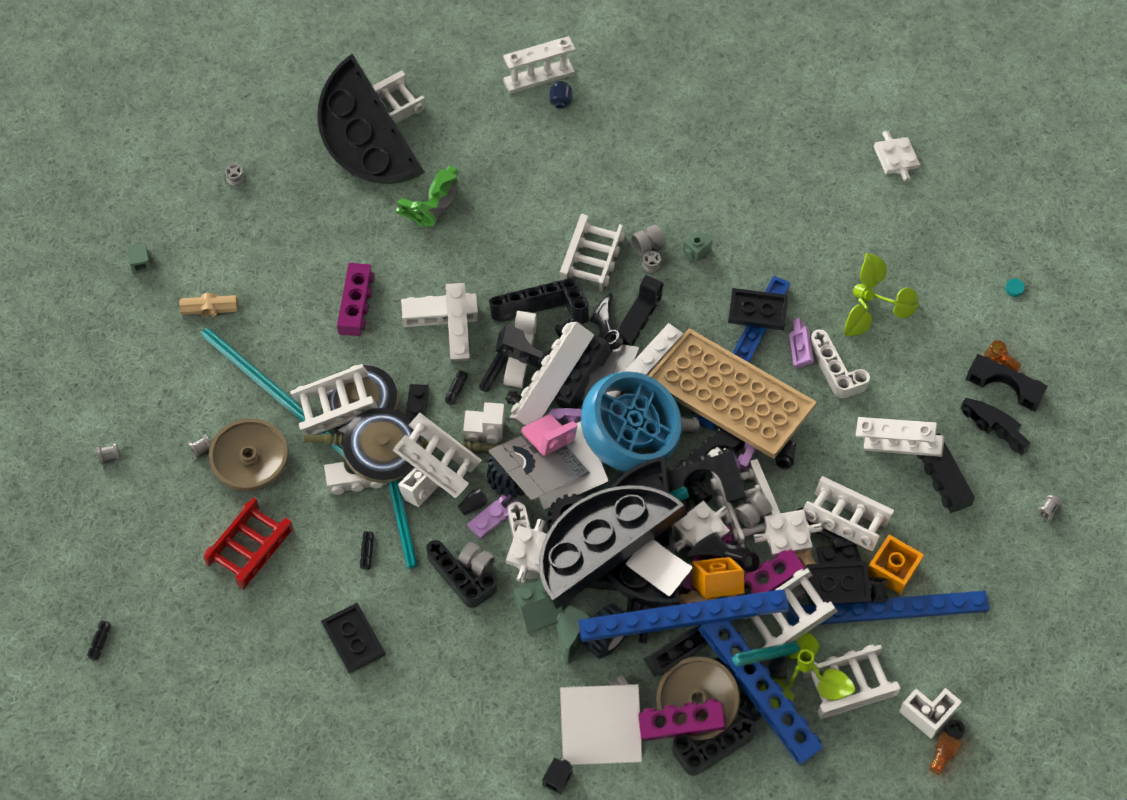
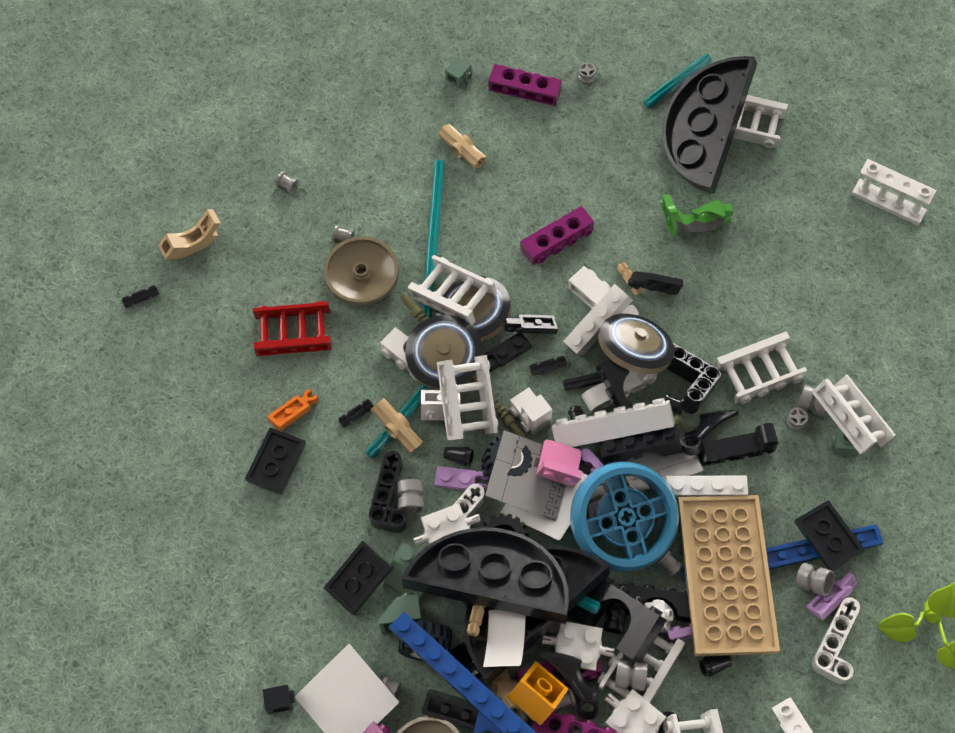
camera: 55 degrees right, 5 degrees up
dark blue head [549,81,572,109] -> none
none -> tan arch [158,209,221,260]
none -> orange plate [267,389,319,432]
none -> black plate [324,541,394,615]
none -> tan piece [371,398,423,453]
none -> tan axle [467,604,485,637]
none -> magenta brick [488,64,562,106]
none -> black hinge [504,314,558,334]
none -> dish [598,314,675,374]
none -> tan axle [617,262,643,295]
none -> black hinge [627,271,683,295]
none -> teal axle [644,53,711,108]
none -> light grey wheel [796,563,835,596]
none -> white fence [812,375,896,454]

